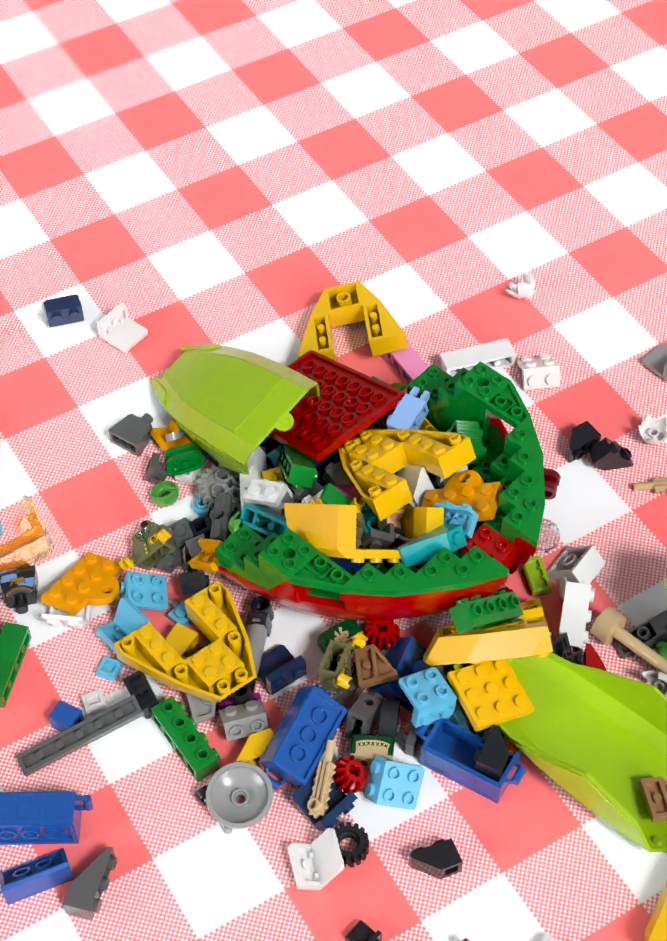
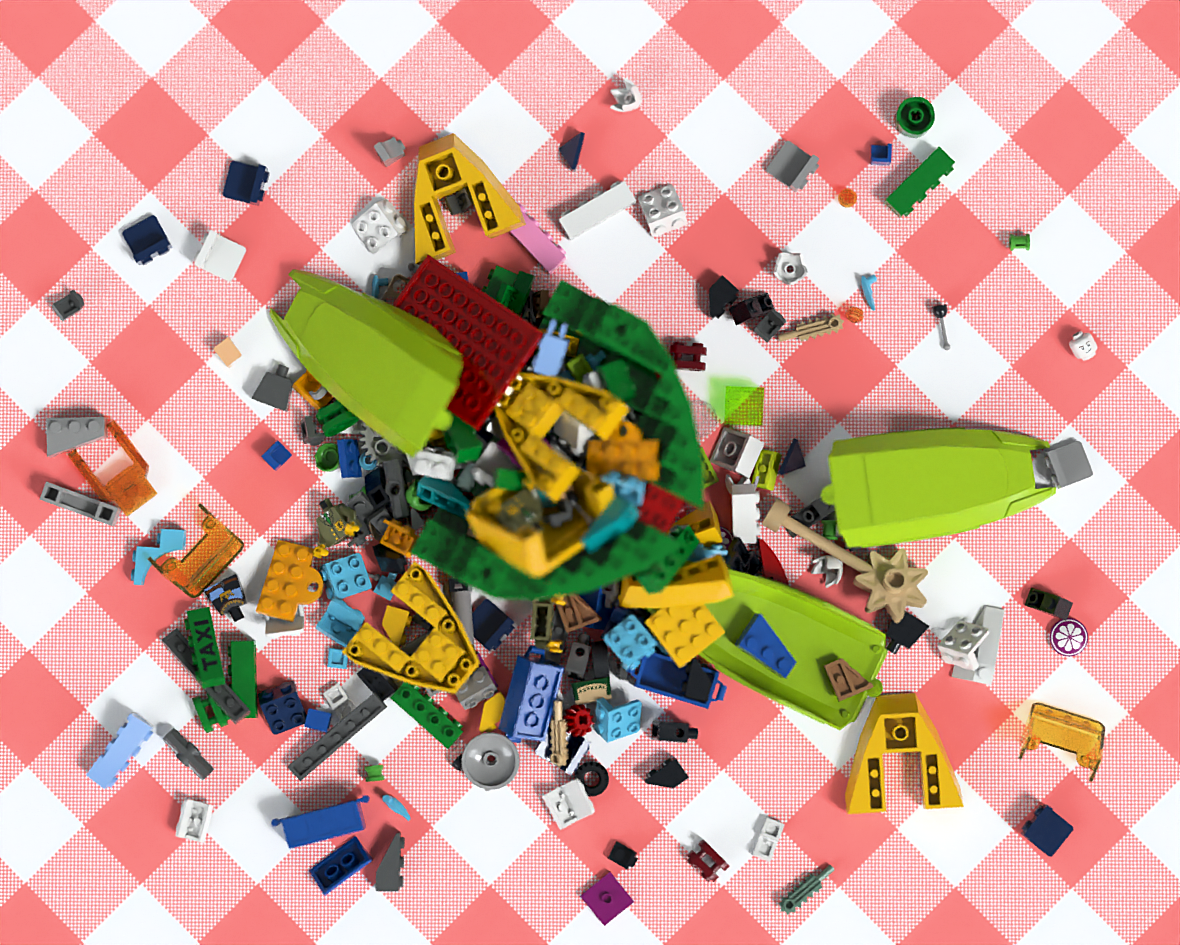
camera: 10 degrees left, 35 degrees up
none -> light nougat panel [213,337,242,368]
none -> dark blue bracket [223,161,270,206]
none -> dark blue bracket [258,680,307,735]
none -> blue panel [261,440,292,471]
none -> blue plate [337,439,362,478]
none -> white bracket [352,199,409,254]
none -> bright green wheel [364,764,385,782]
none -> light grey arch [374,137,406,168]
none -> medium azure bar [382,795,411,821]
none -> dark grey bracket [445,186,474,215]
none -> dark blue slope [558,132,585,172]
none -> dark grey plate [602,580,620,608]
none -> black torso [651,721,698,743]
none -> clear neon green piece [723,386,764,428]
none -> blue wedge [734,613,796,678]
none -> neon yellow slope [751,449,782,491]
none -> dark grey bracket [753,309,786,343]
none -> dark blue slope [778,438,806,476]

